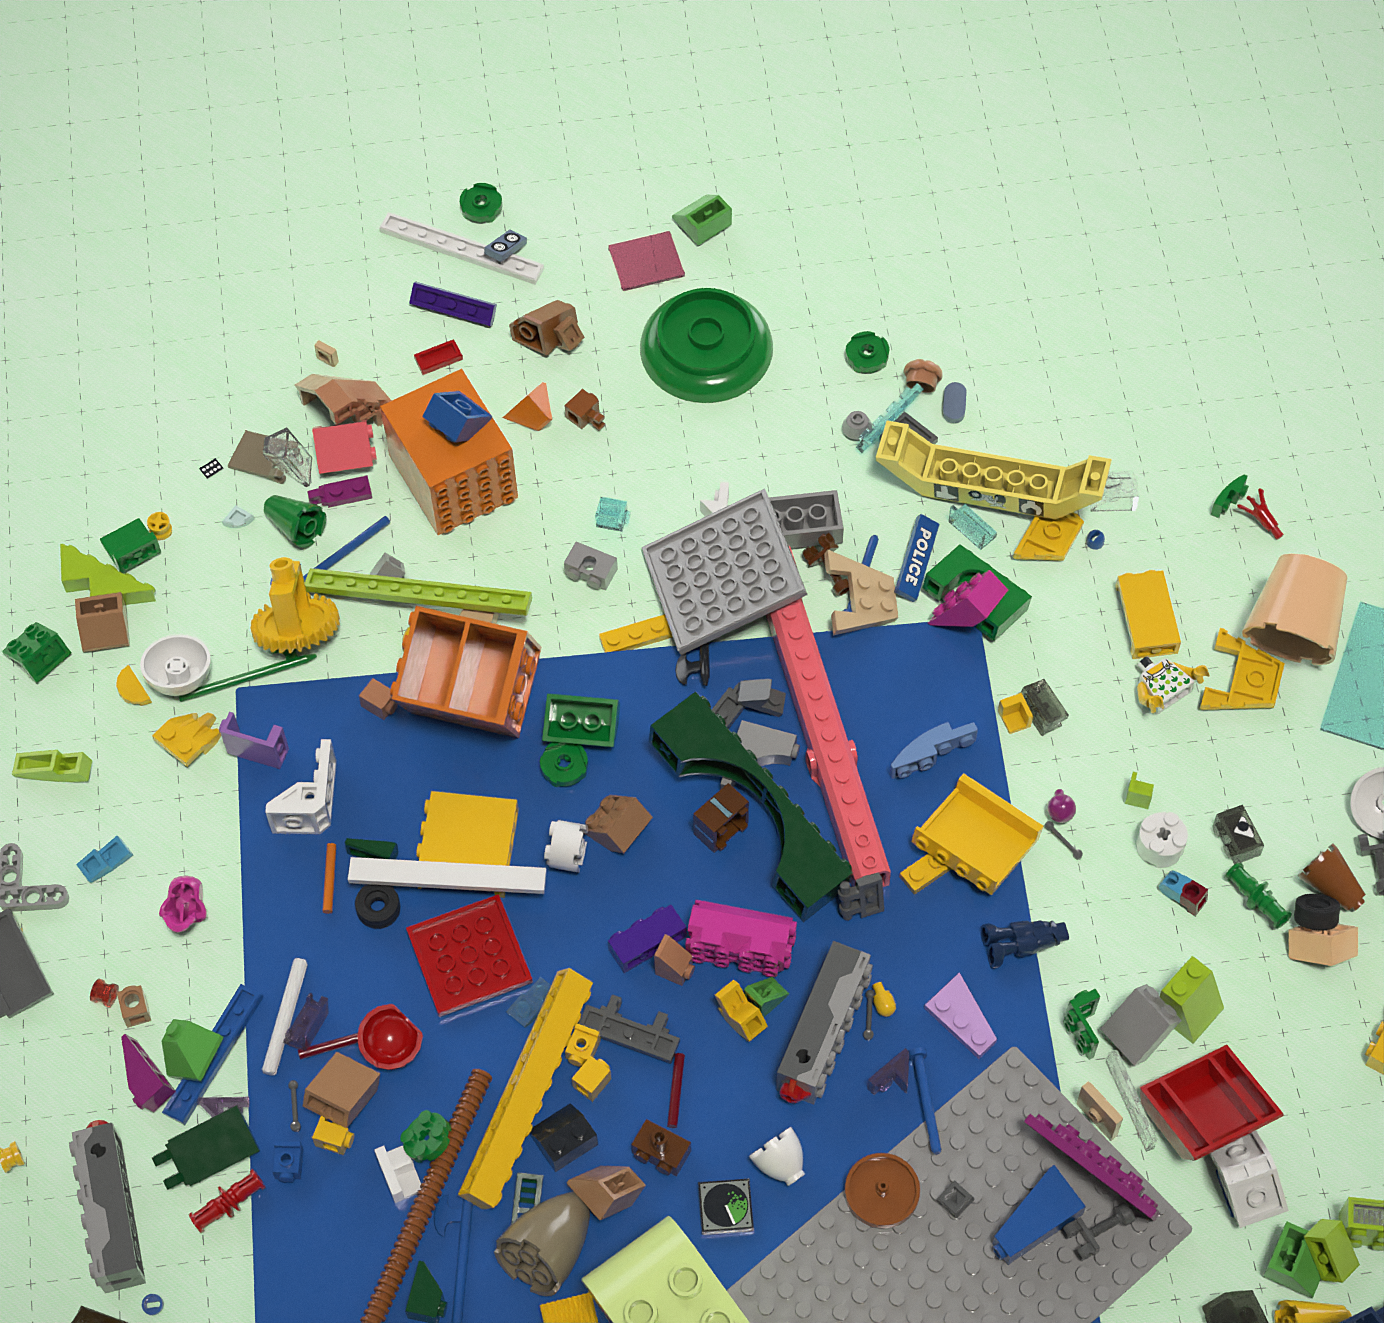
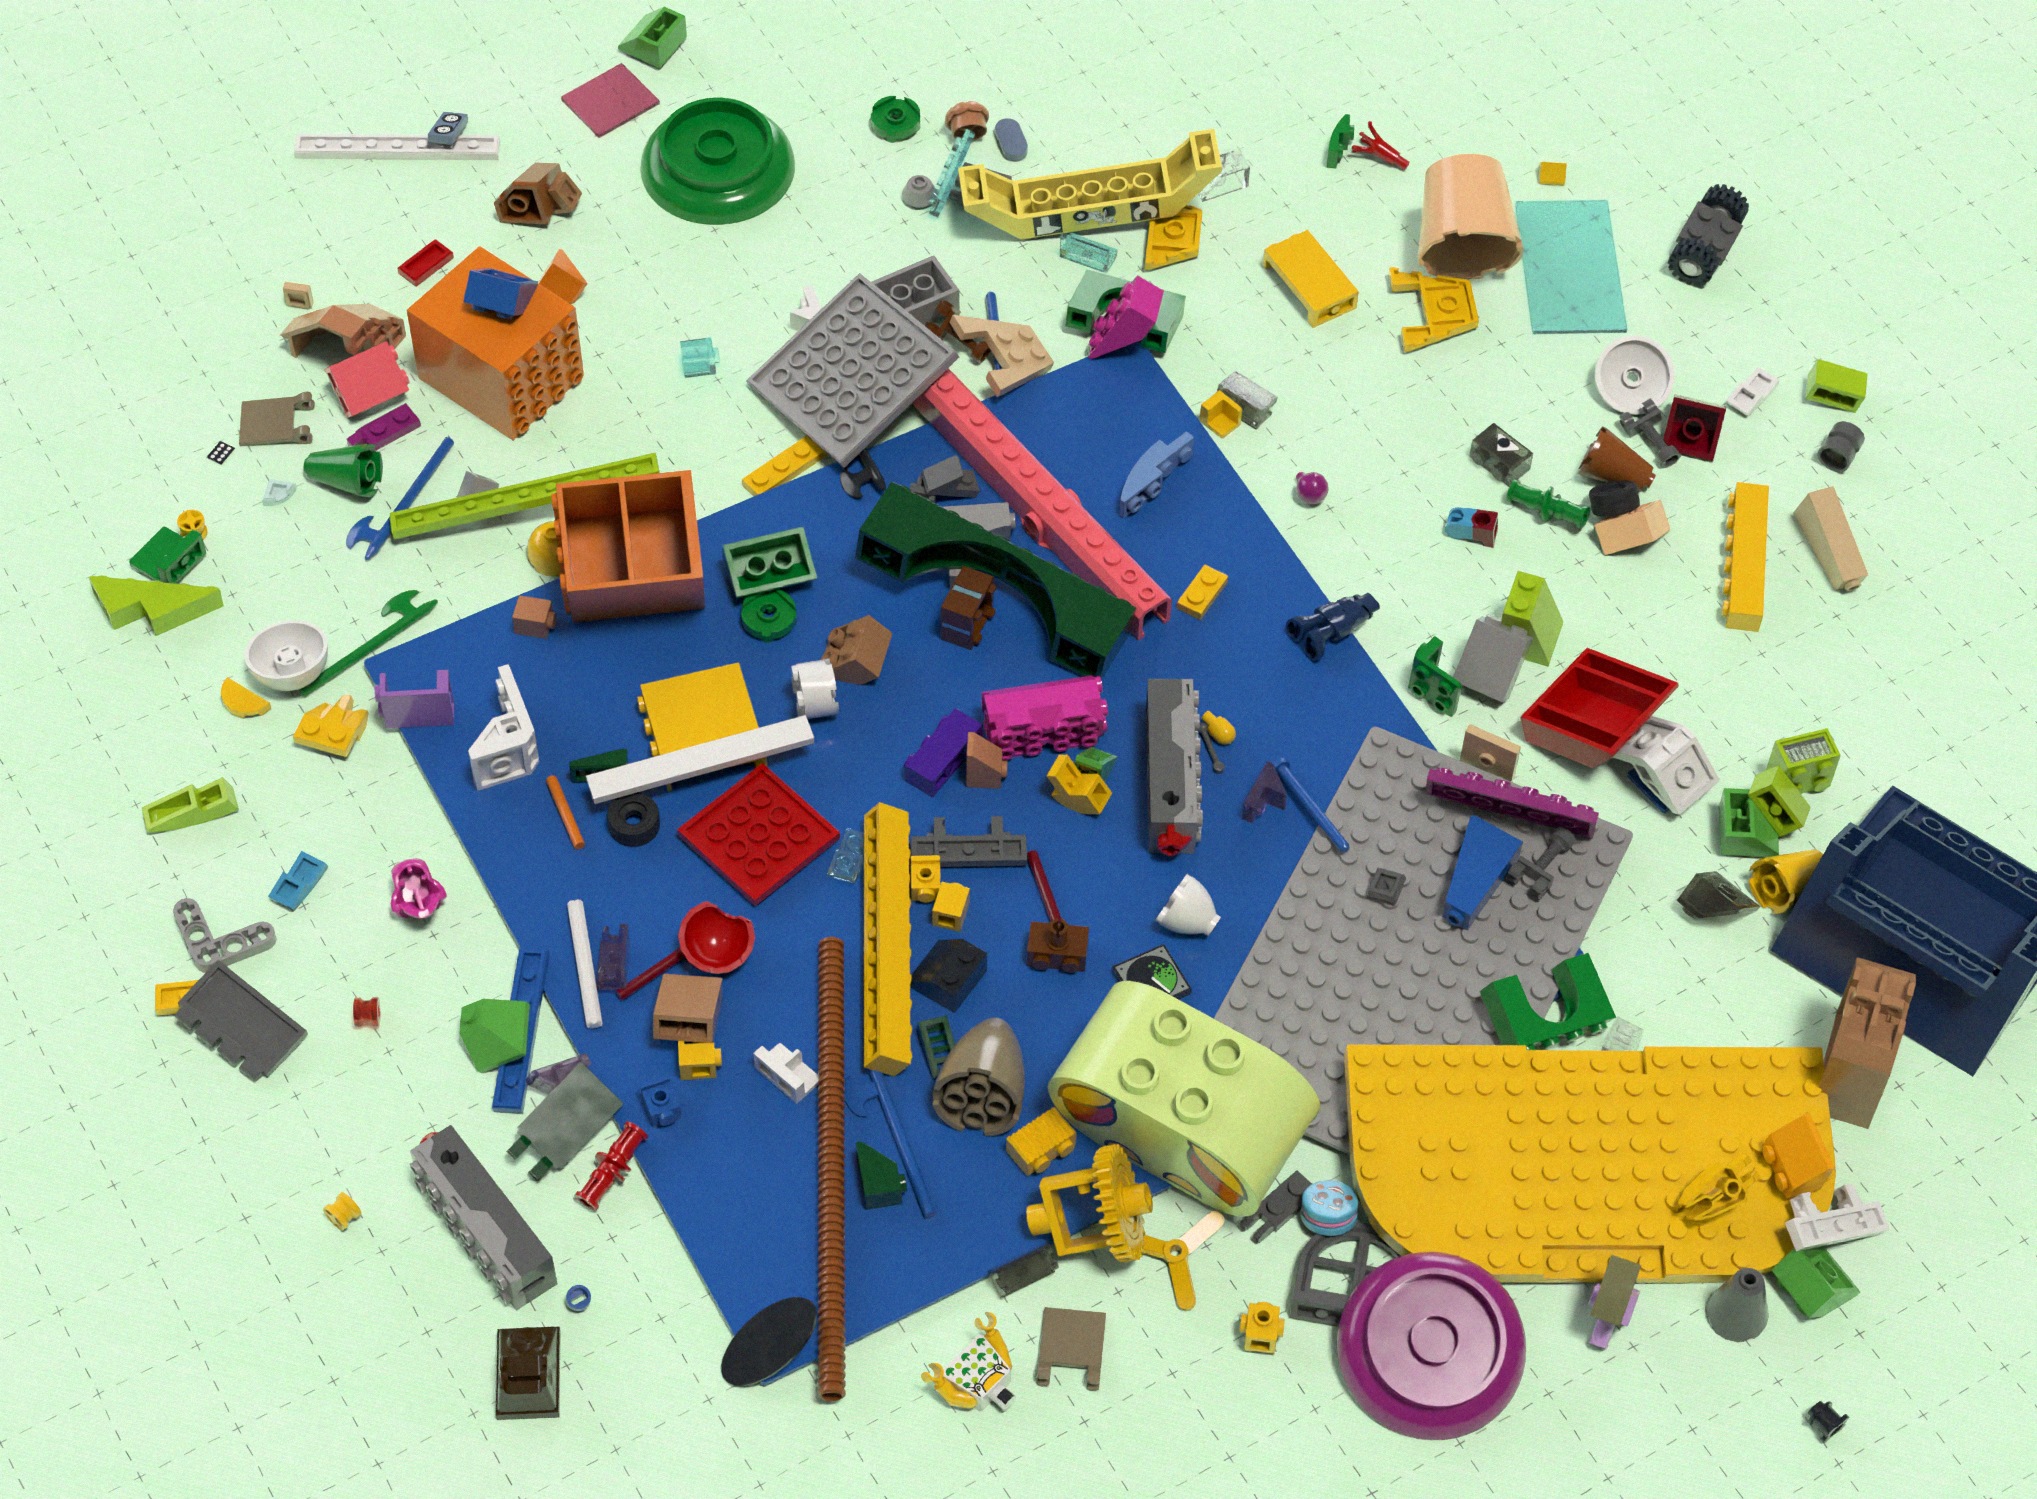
camera: 25 degrees left, 5 degrees down
green bracket [2,622,72,683] -> none
medium nougat slope [75,592,130,652] -> none
medium nougat brick [117,985,152,1028] -> none
magenta slope [121,1034,176,1112] -> none
yellow piece [250,557,340,653] -> none
clear slope [263,427,312,487] -> none
dark grey hinge [288,1080,301,1132] -> none
green plate [400,1110,451,1163] -> none
dark purple plate [409,281,497,326] -> none
green plate [459,183,503,223] -> none
dark orange brick [564,388,605,431] -> none
light grey brick [564,541,618,591] -> none
medium nougat slope [567,1166,646,1220] -> none
dark grey plate [838,872,884,920] -> none
dark orange piece [845,1153,920,1228] -> none
blue tile [894,514,940,602] -> none
yellow panel [911,773,1044,895] -> none
lavender wing [924,973,997,1059] -> none
dark grey hinge [1044,821,1083,860] -> none
blue hinge [1086,529,1105,550] -> none
clear tile [1105,1050,1158,1152] -> none
lime panel [1125,771,1154,809] -> none
white brick [1136,812,1188,868] -> none
torso [1137,656,1210,715] -> none

